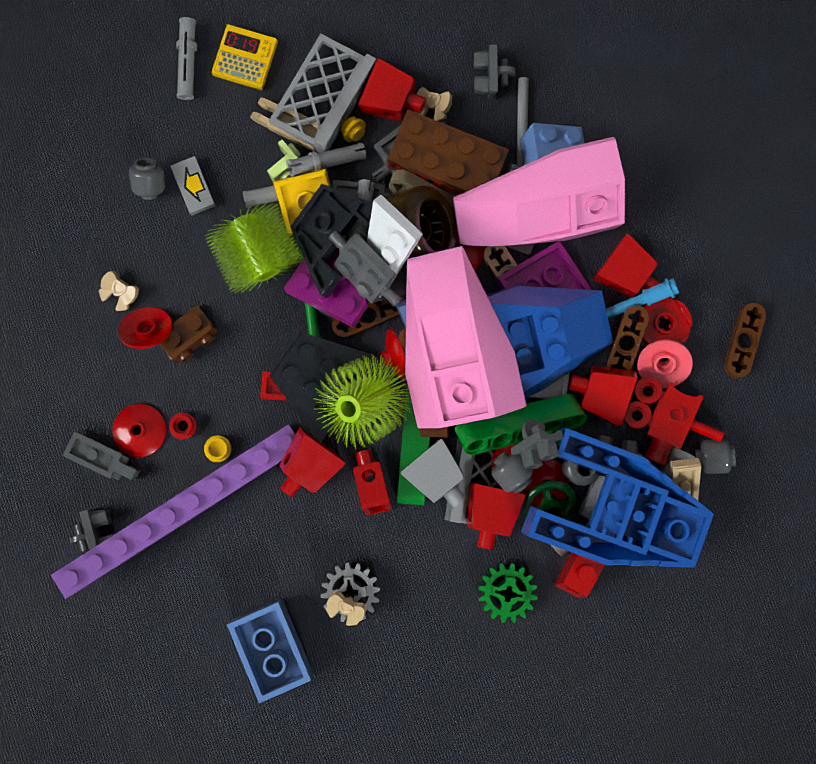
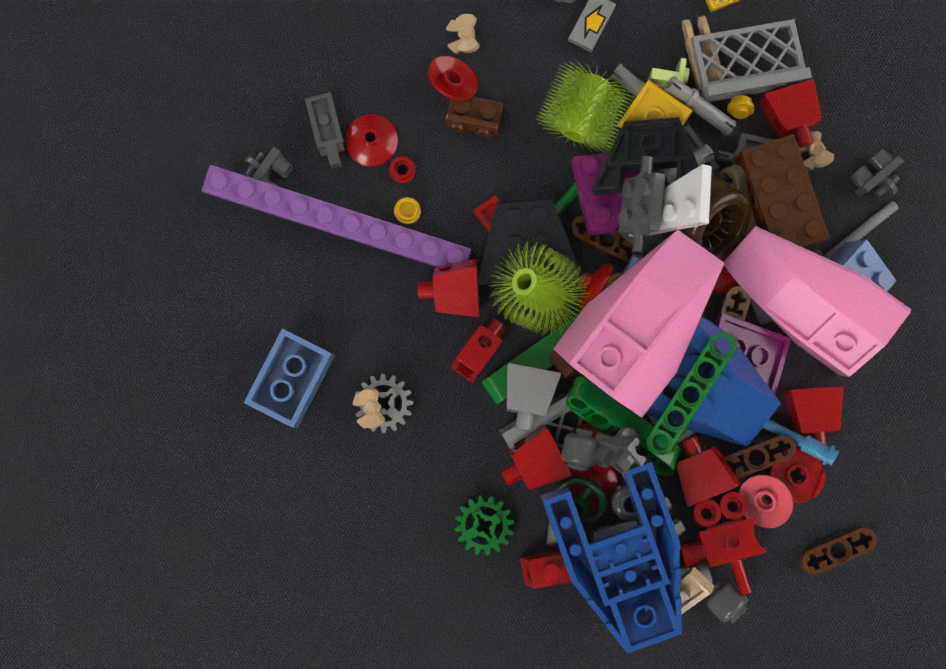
camera: 45 degrees right, 0 degrees up
none -> green beam [647,332,738,456]

